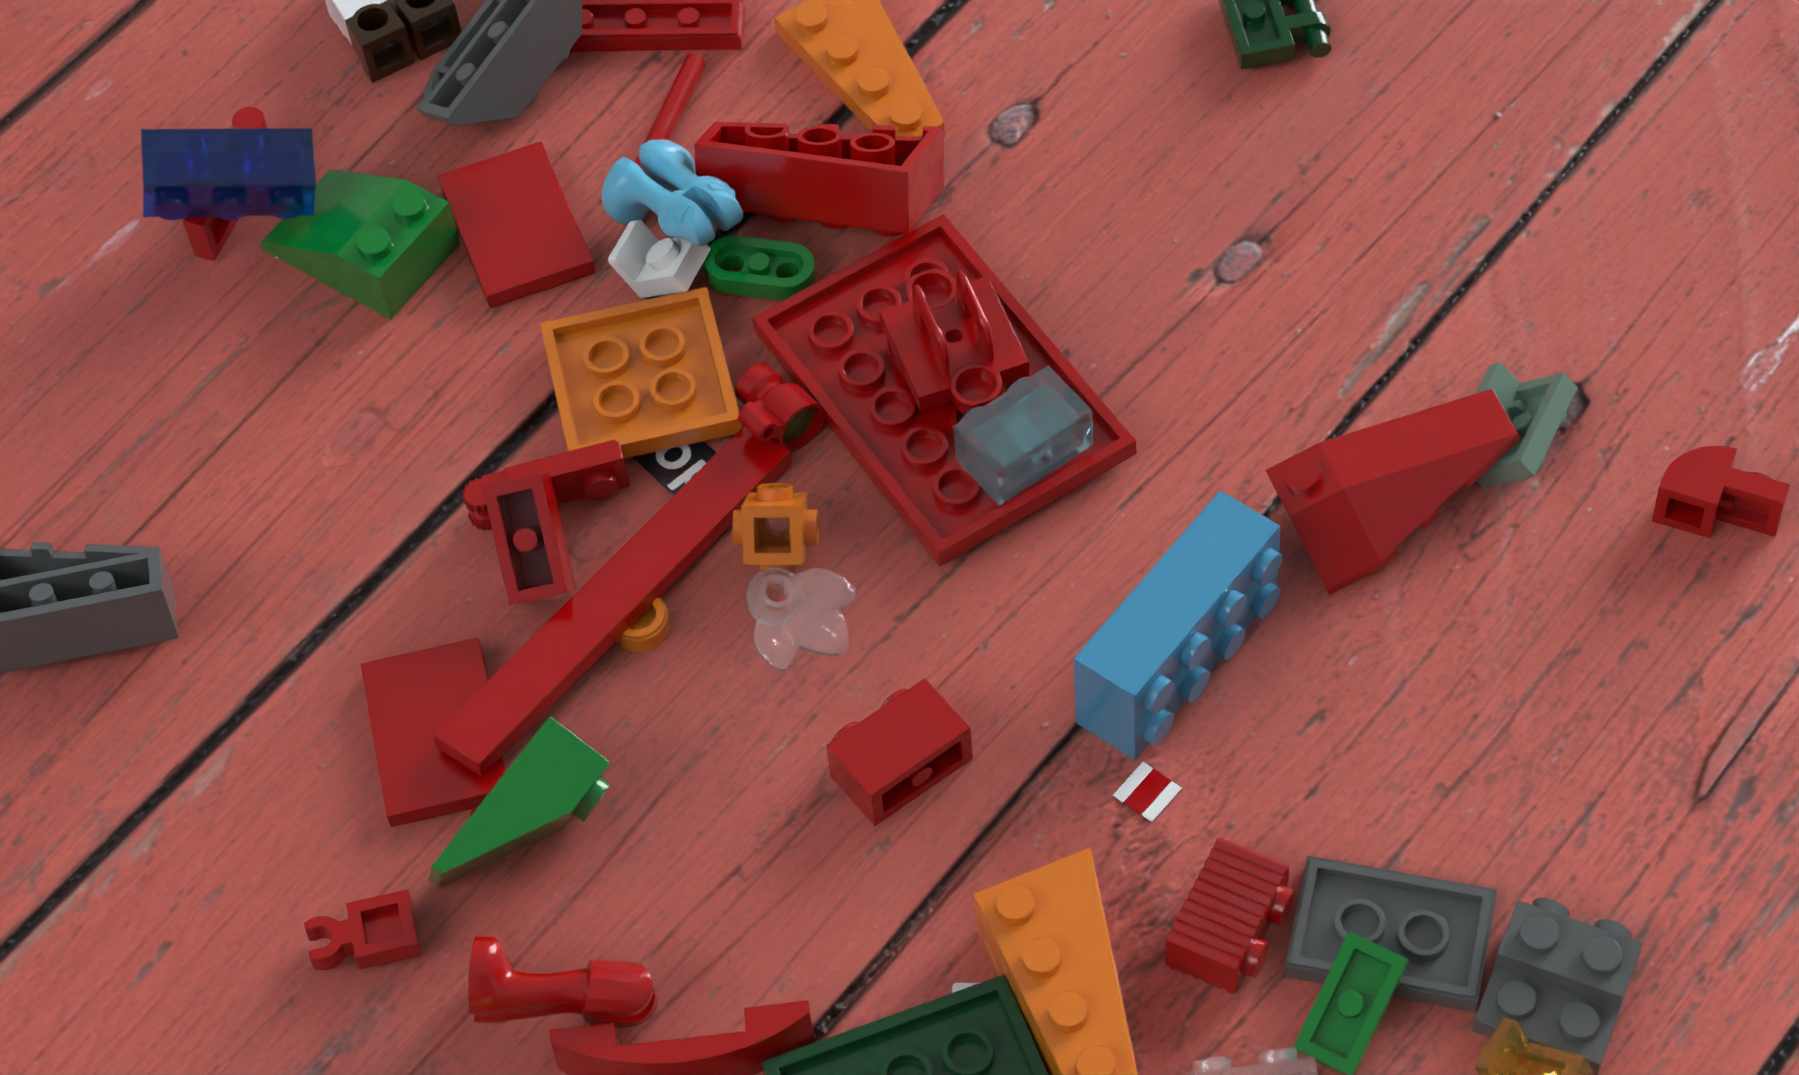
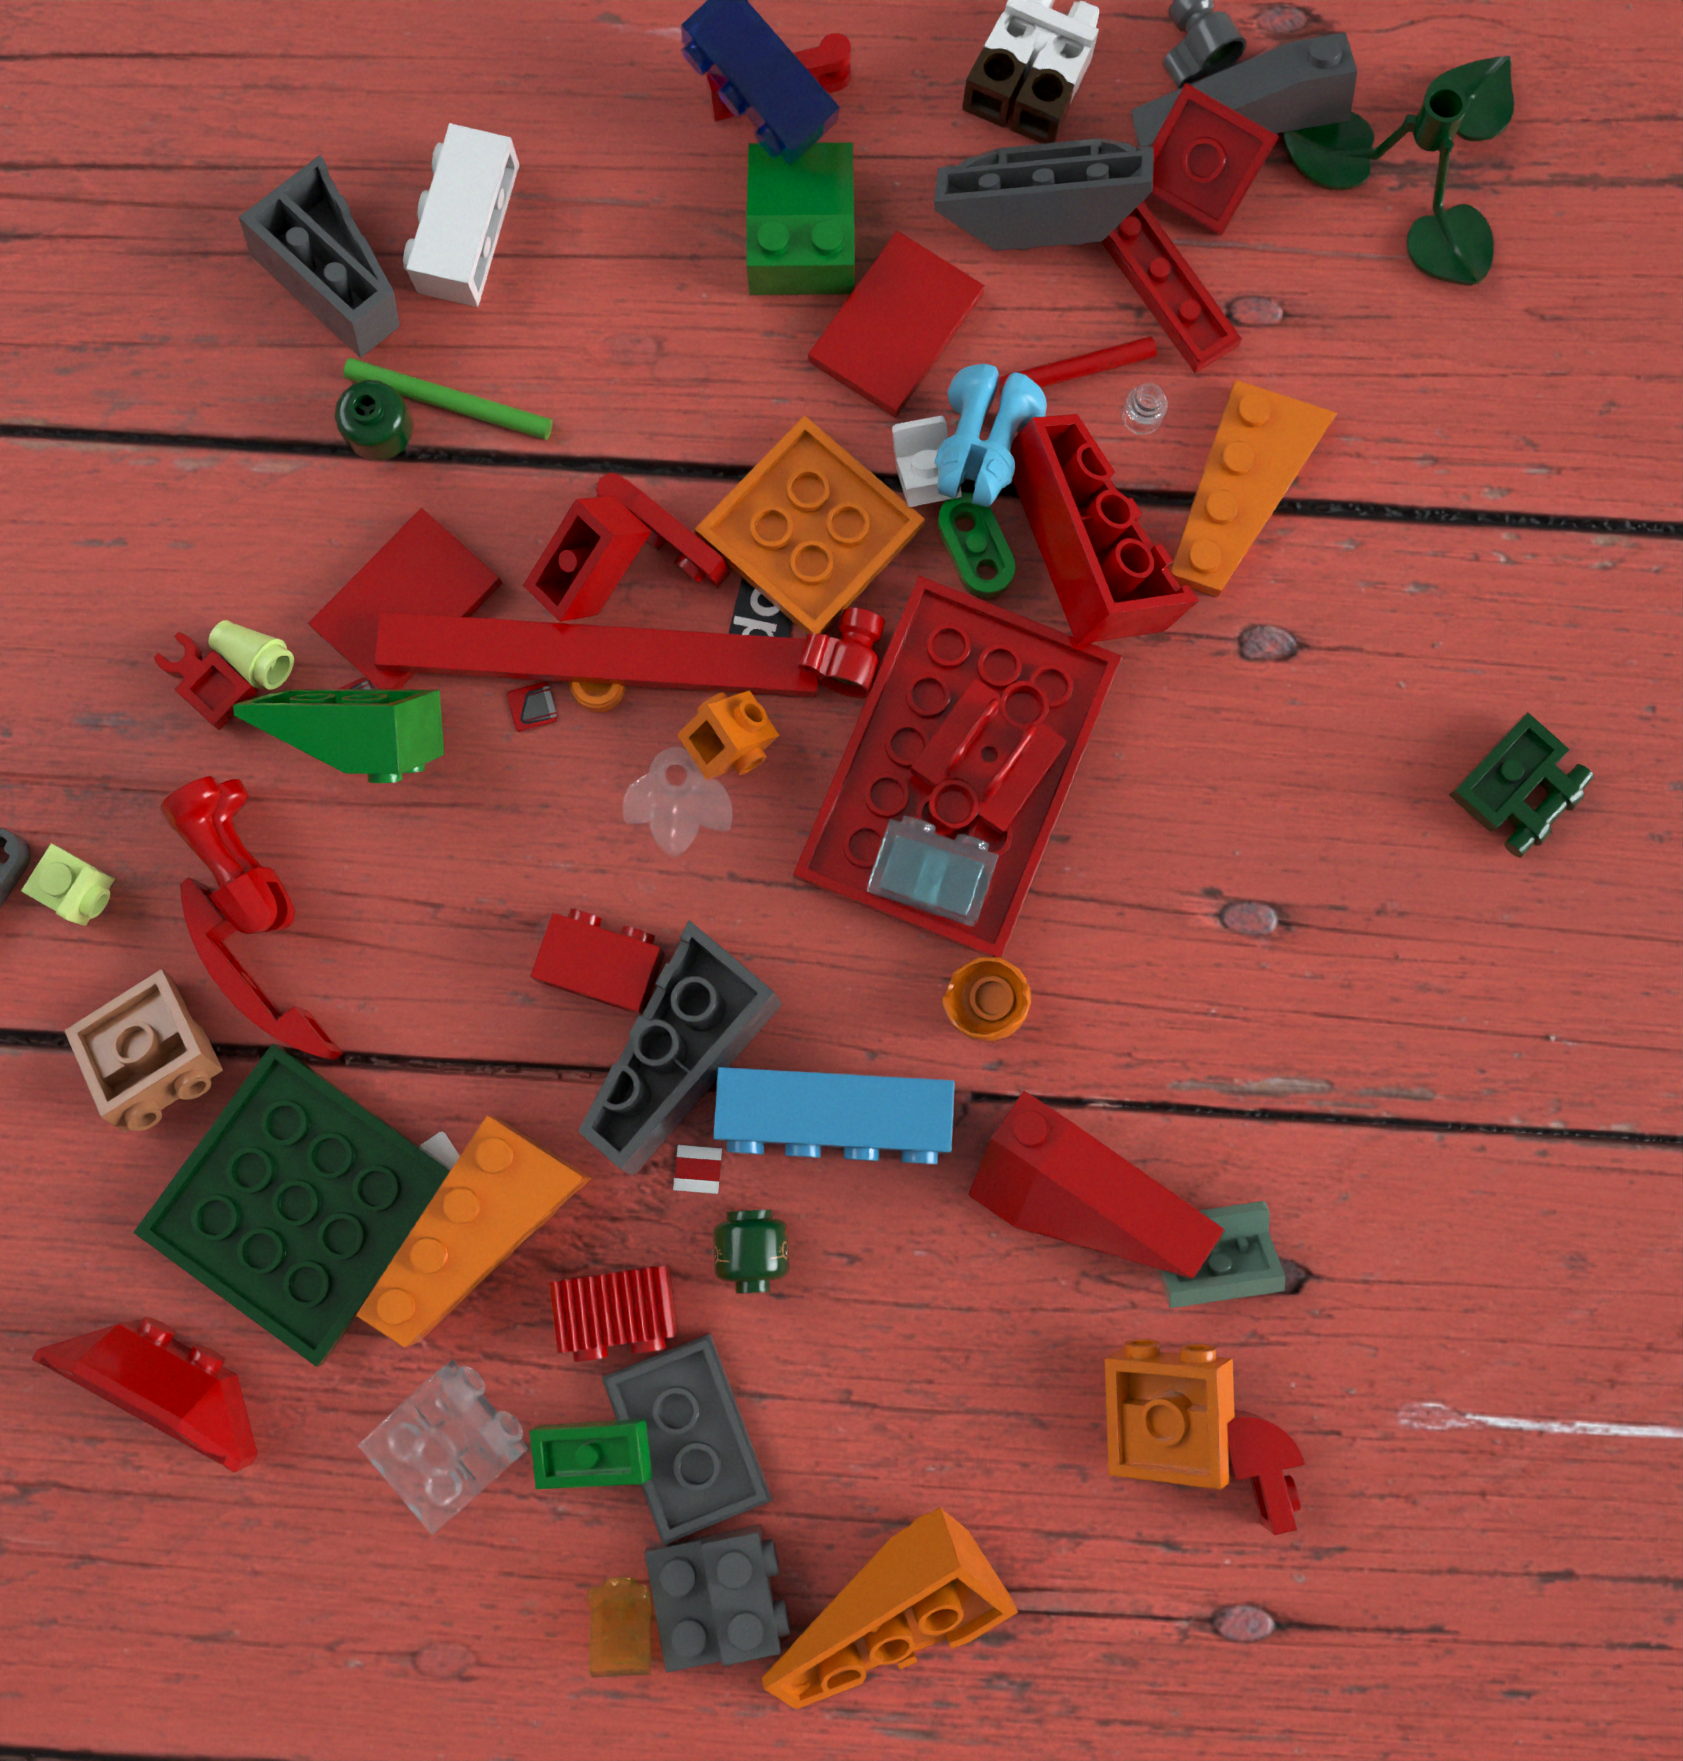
camera: 50 degrees right, 25 degrees up
none -> yellowish green cone [209,620,294,690]
none -> dark green head [335,380,413,461]
none -> bright green bar [343,358,553,440]
none -> white brick [403,123,519,307]
none -> sticker [507,682,558,732]
none -> dark grey wedge [578,920,783,1176]
none -> dark green head [713,1210,789,1294]
none -> orange wedge [761,1507,1018,1710]
none -> orange hair [942,957,1031,1043]
none -> orange plate [1105,1339,1235,1490]
none -> clear hose [1121,383,1168,435]

